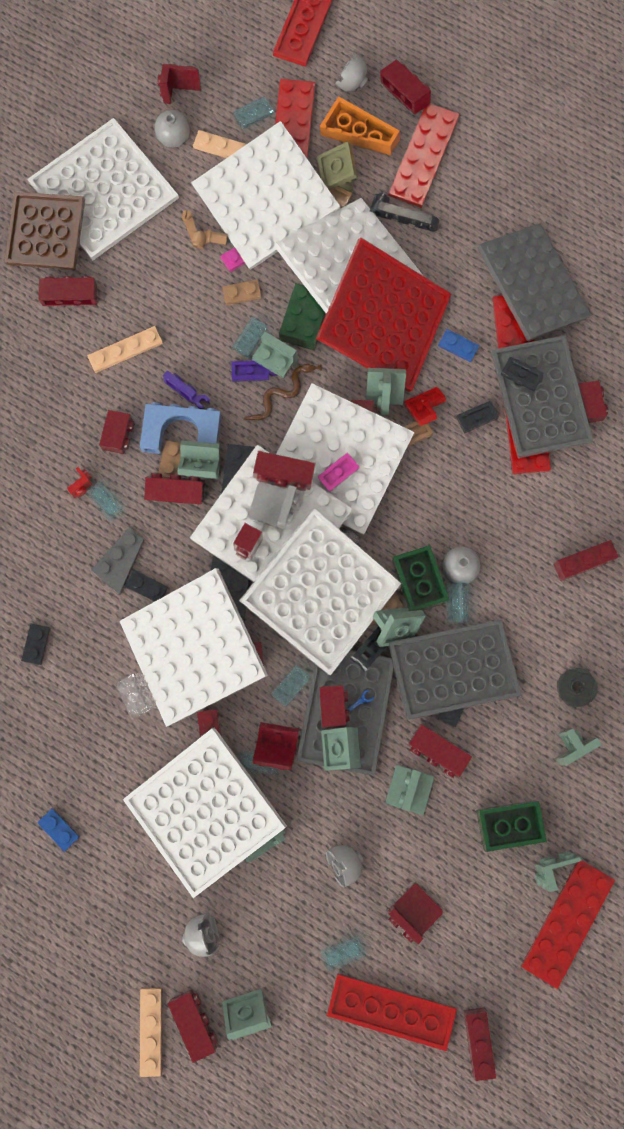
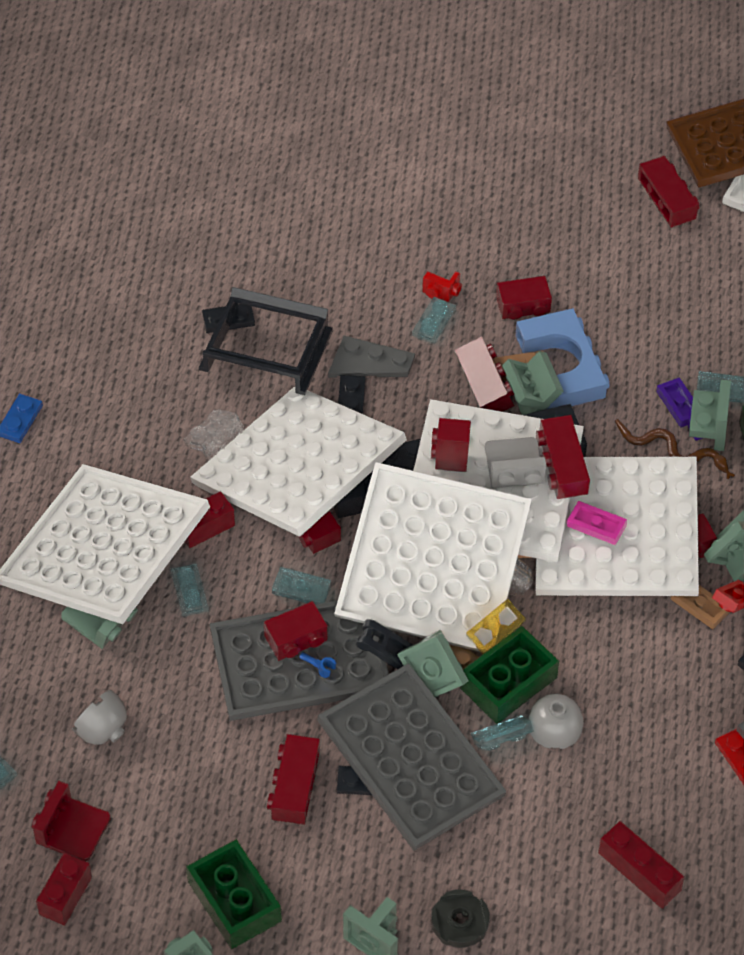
camera: 65 degrees right, 25 degrees down
light nougat plate [87,326,163,373] -> none
dark purple plate [163,370,210,410] -> none
dark red bracket [252,722,299,770] -> none
sand green bracket [321,727,361,771] -> none
sand green bracket [385,765,434,815] -> none
none -> dark red brick [36,853,92,926]
none -> black piece [199,287,333,396]
none -> clear yellow piece [466,599,526,654]

